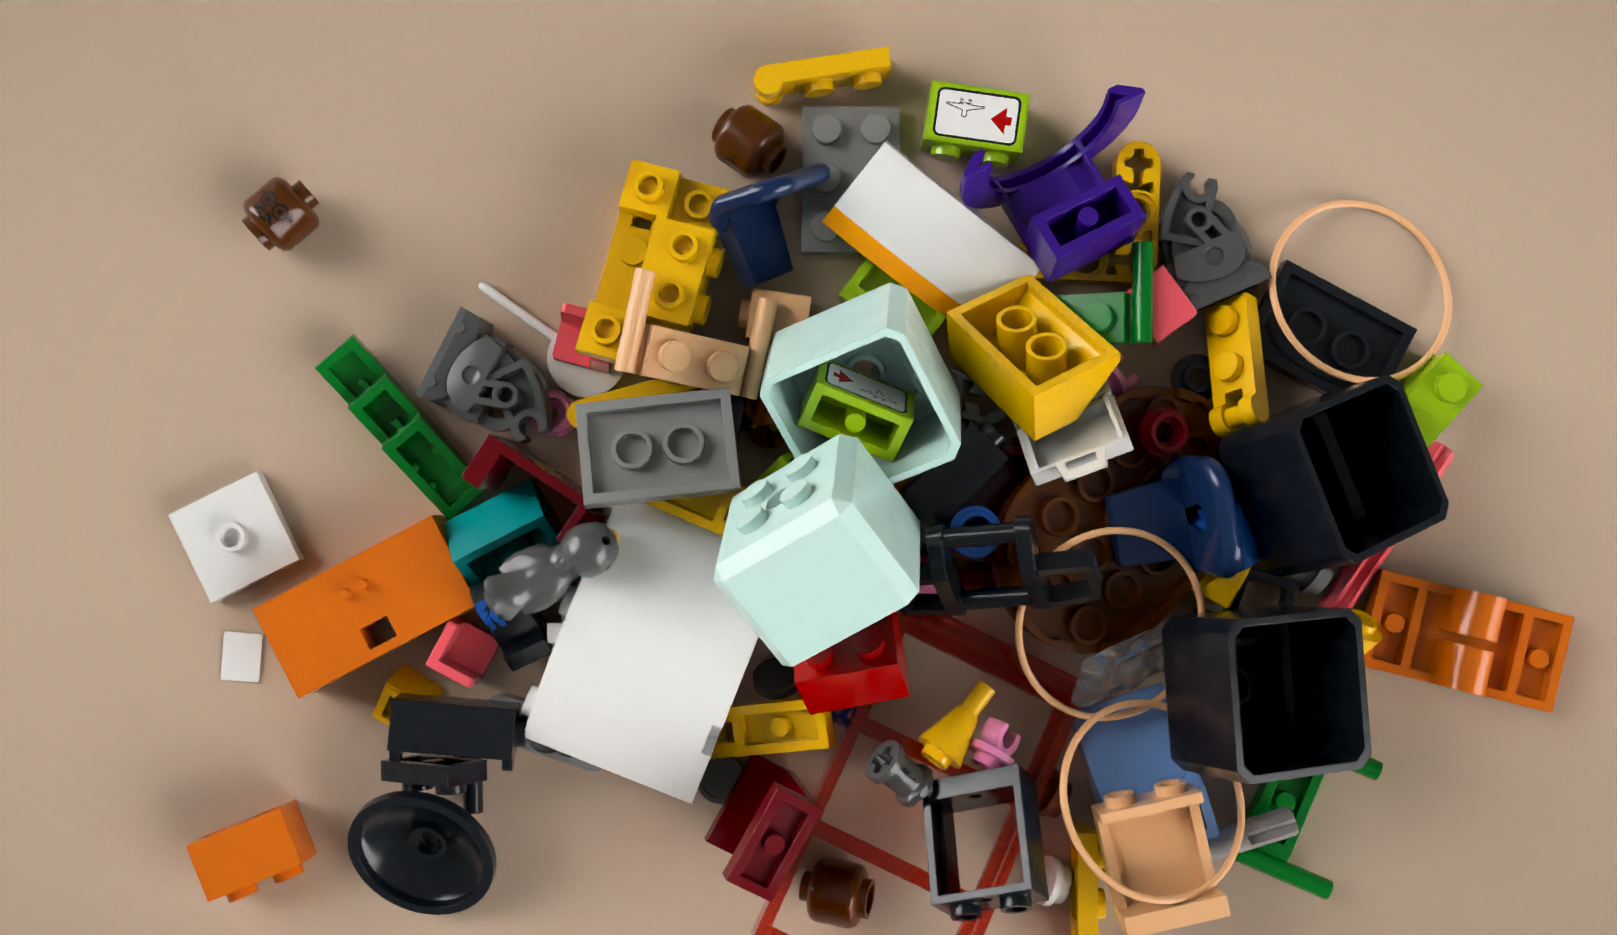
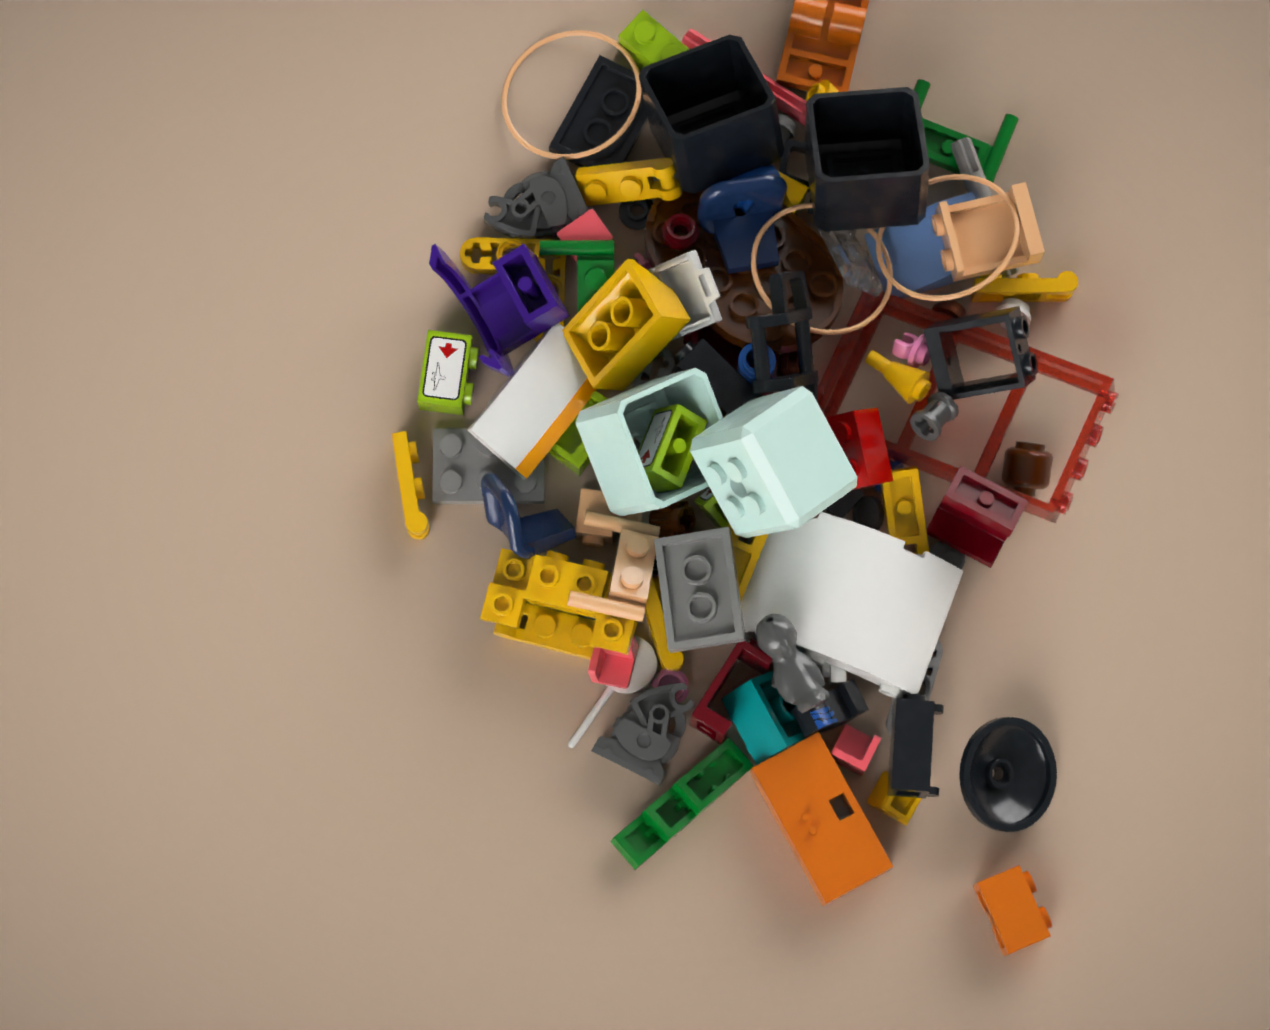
camera: 90 degrees left, 10 degrees down
white plate [168,471,305,603] -> none
white sticker [220,631,263,682] -> none
reddish brown head [242,177,319,251] -> none
black plate [381,754,487,814] -> none
reddish brown head [712,105,787,179] -> none

